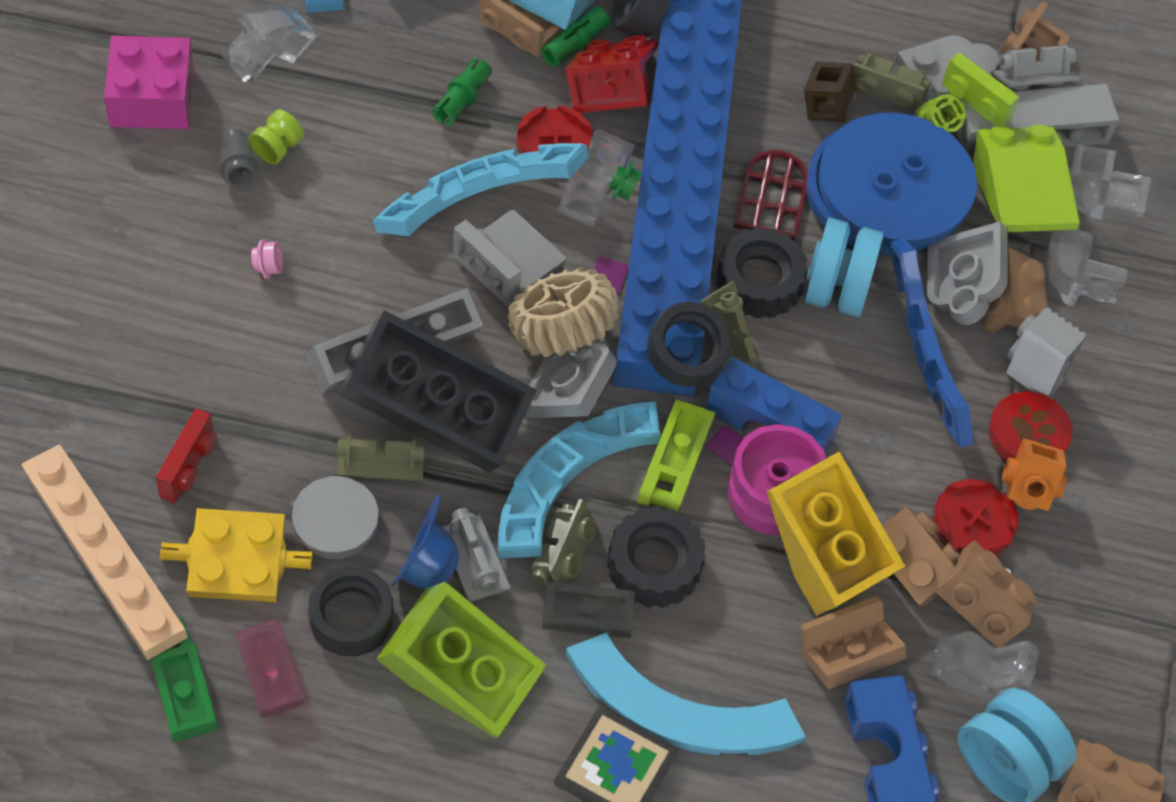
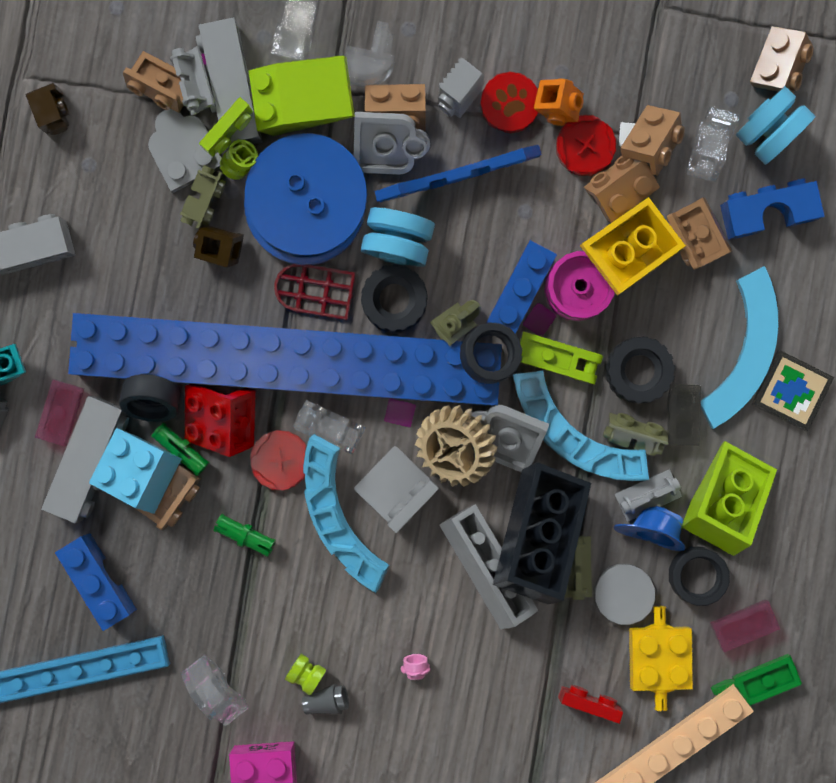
camera: 80 degrees left, 30 degrees up
green plate [608,162,642,201] -> none

